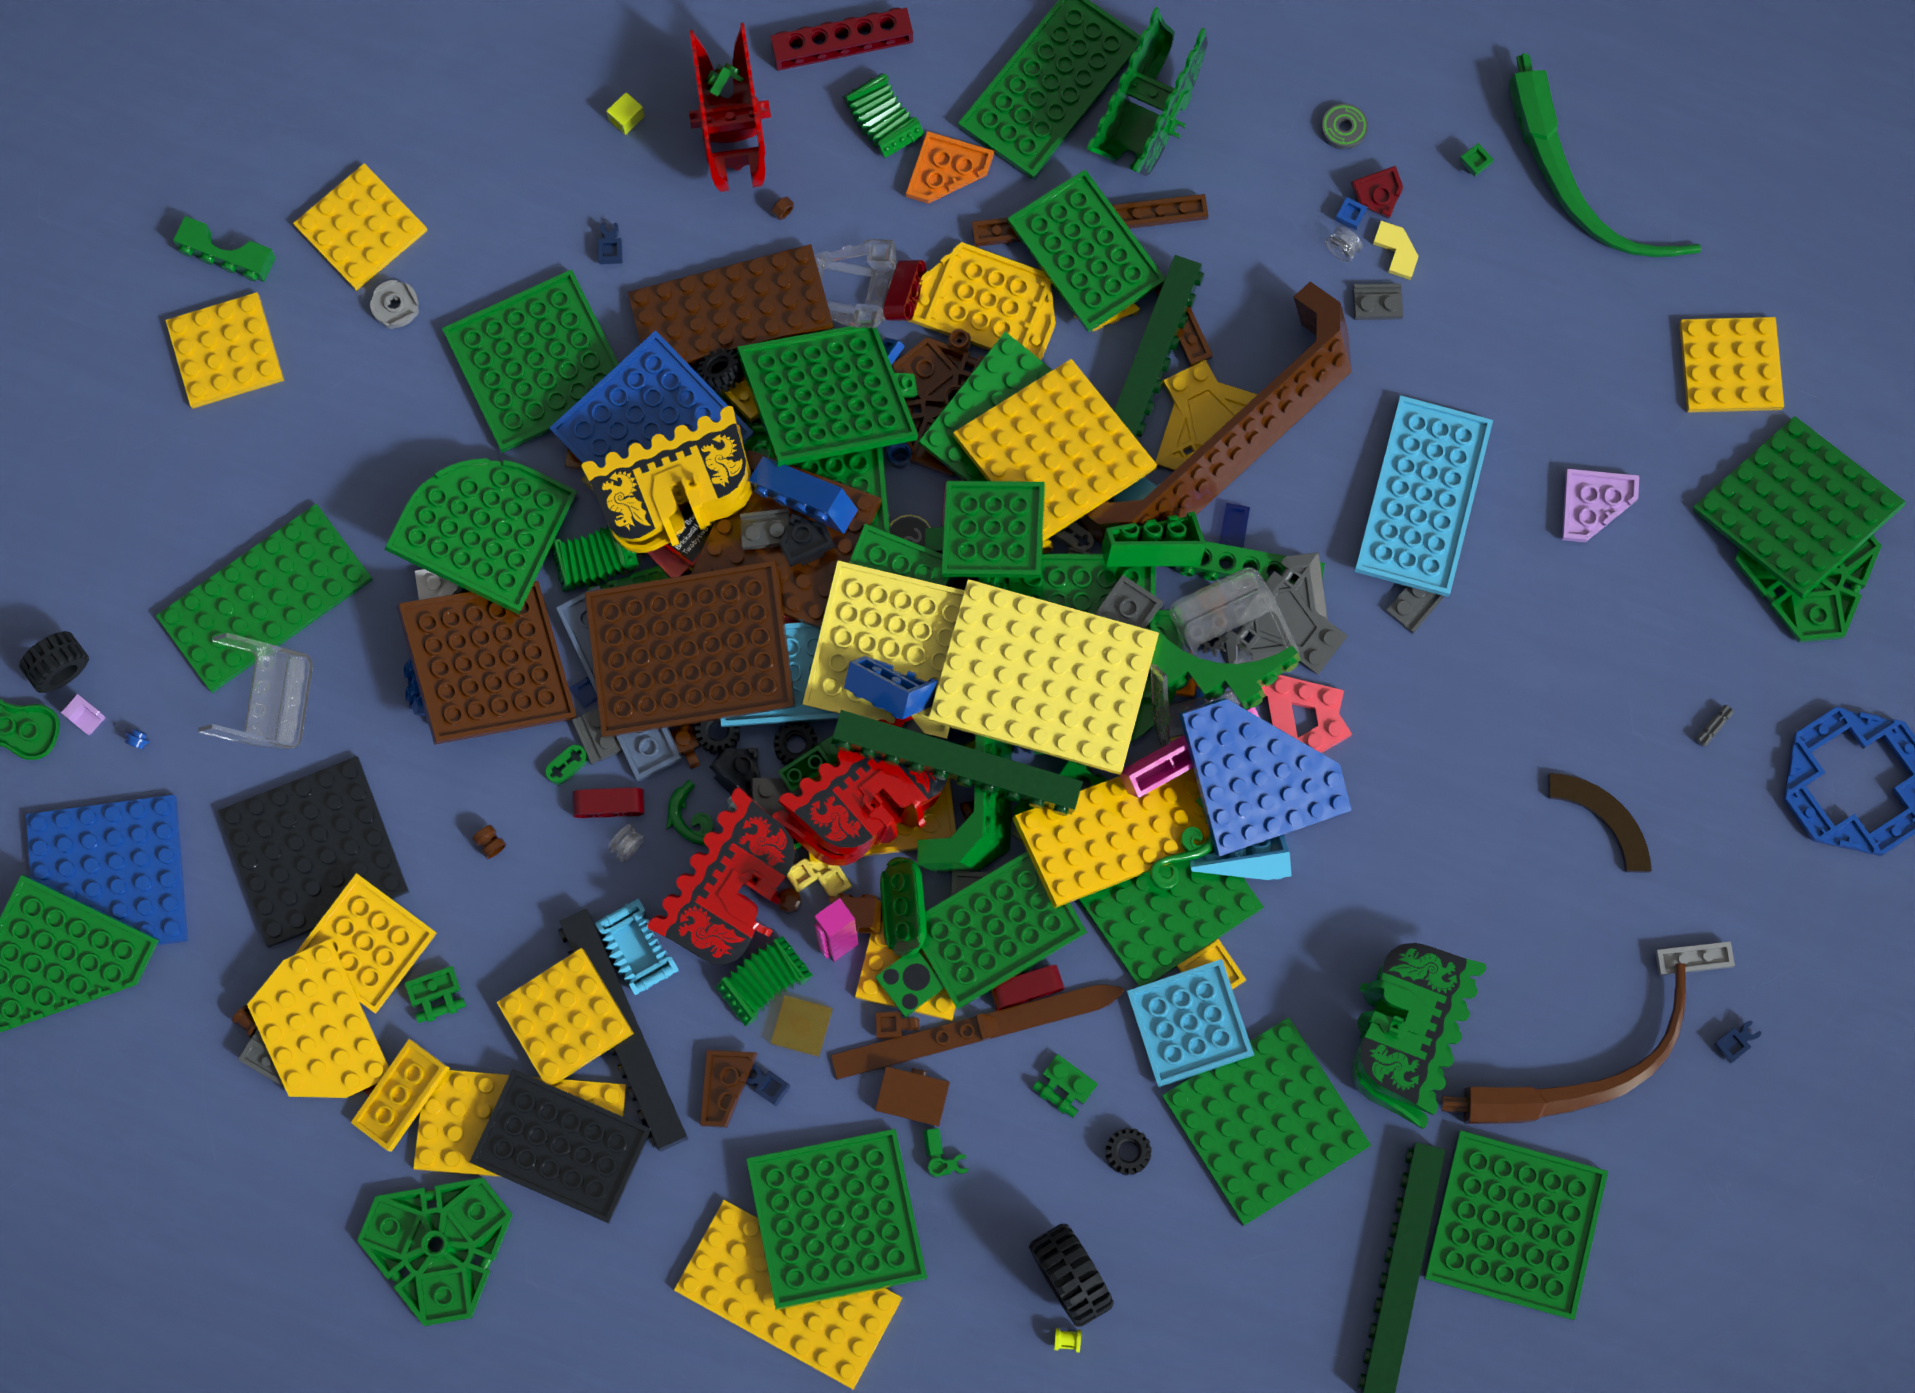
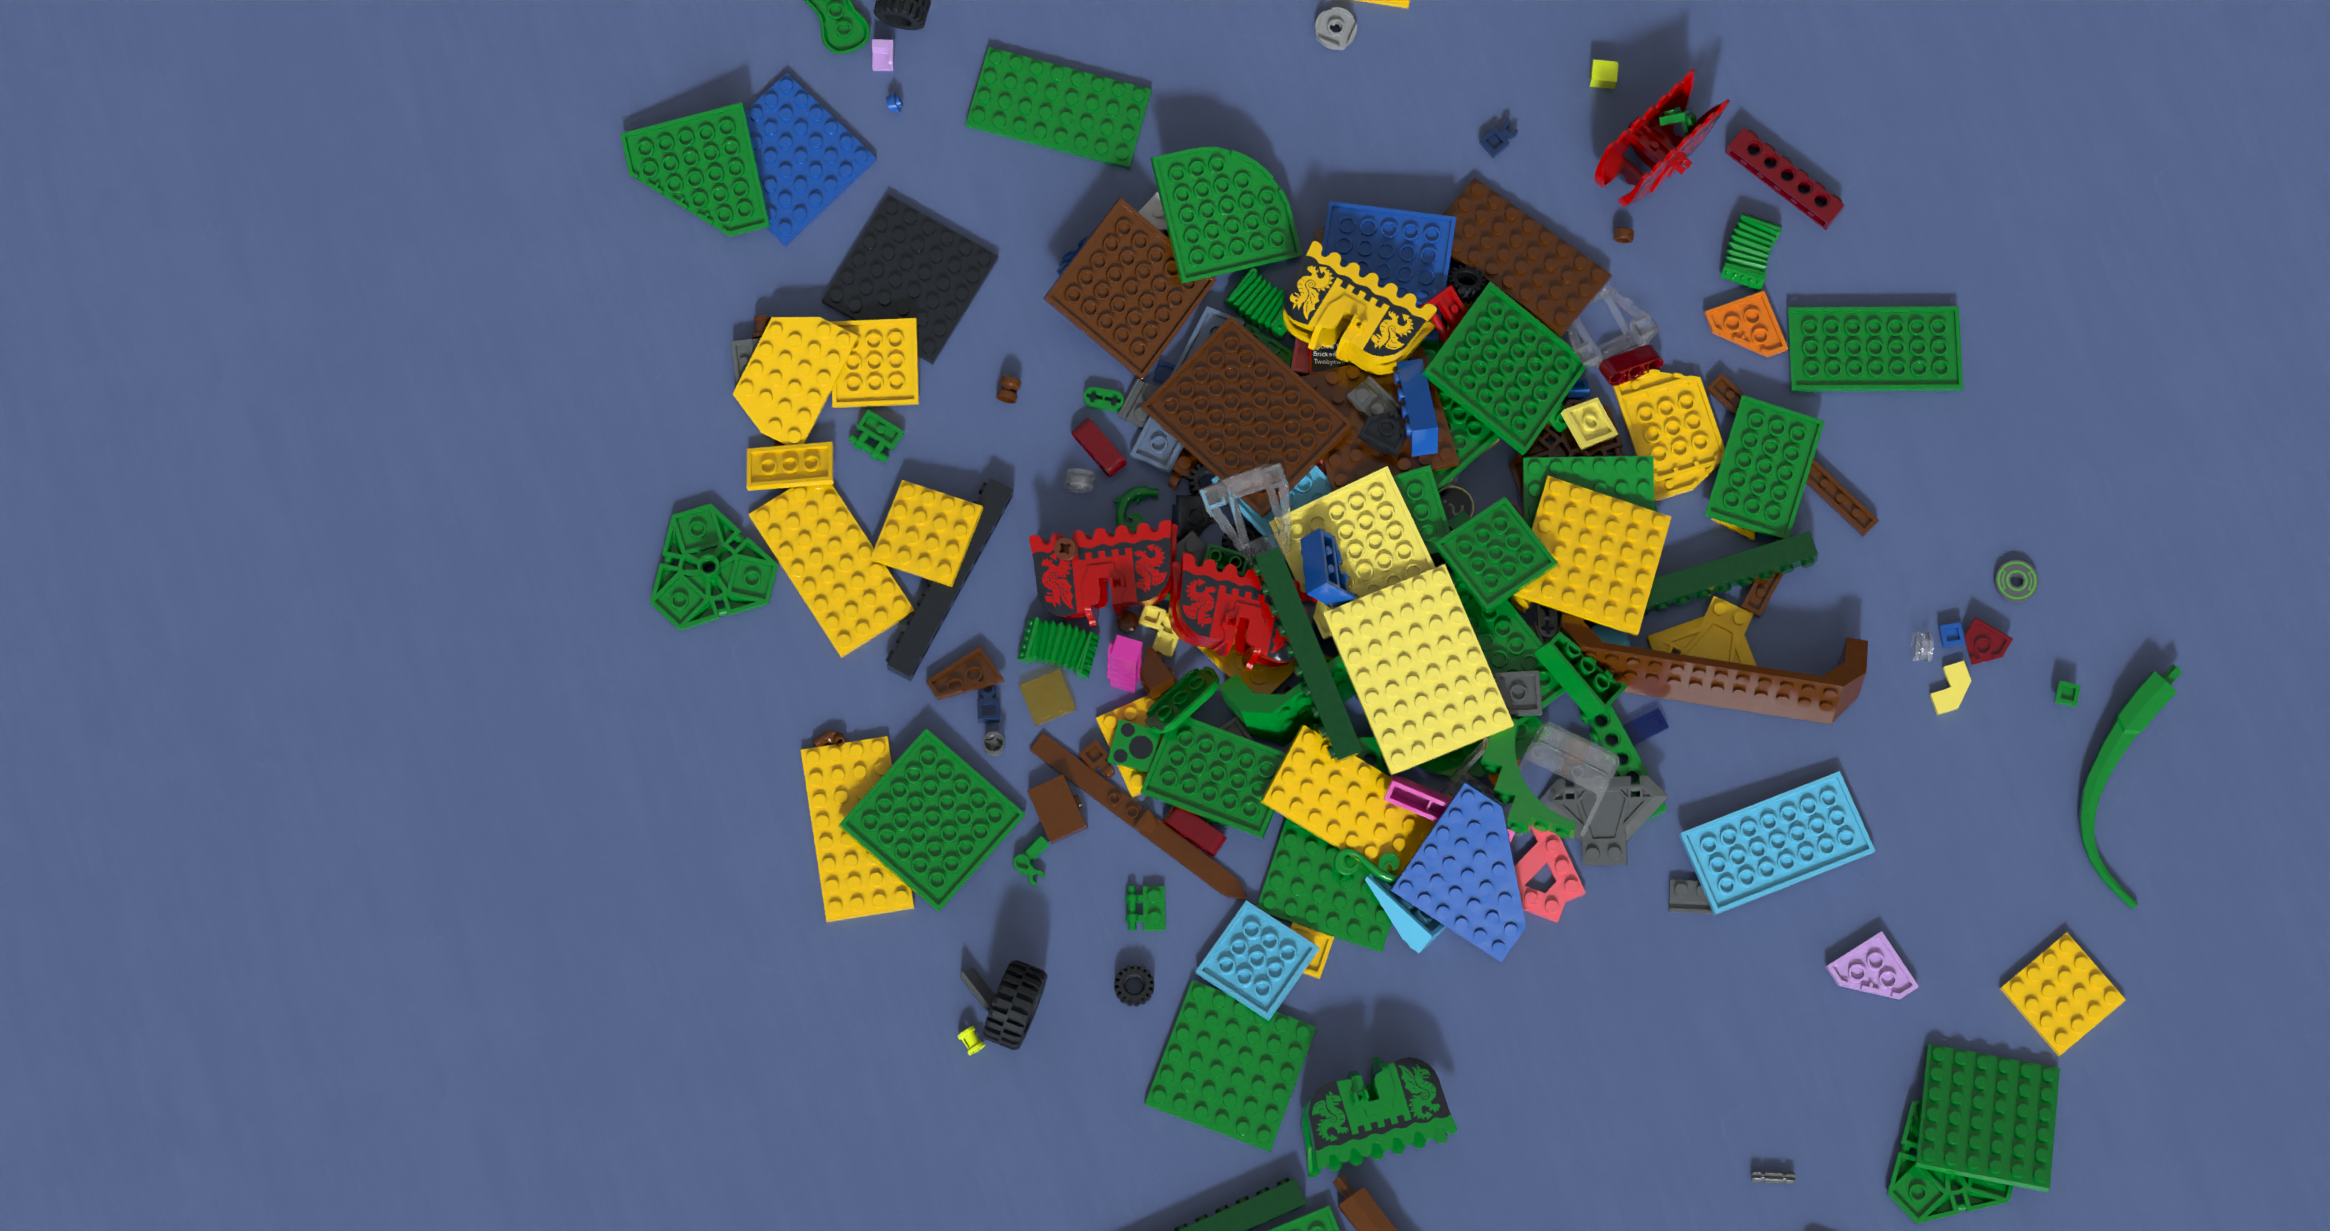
camera: 50 degrees right, 0 degrees up
clear windscreen [198,633,313,749] -> none
green plate [442,269,619,453] -> none
black plate [470,1069,651,1224] -> none
medium azure piece [595,898,679,995] -> none
dark blue piece [888,443,912,469] -> none
reddish brown plate [948,329,971,352] -> none
green animal [1087,7,1208,177] -> none
dark grey gear [1198,626,1229,657] -> none
dark grey plate [1353,284,1403,320] -> none
dark brown tile [1548,773,1652,873] -> none
none -> reddish brown arm [812,730,846,748]
none -> dark grey slope [960,968,995,1012]
none -> dark grey wheel [983,731,1005,757]
none -> copper wheel [1054,538,1079,561]
none -> clear windscreen [1199,463,1291,565]
none -> red plate [1420,285,1467,342]
none -> light yellow plate [1561,397,1618,450]

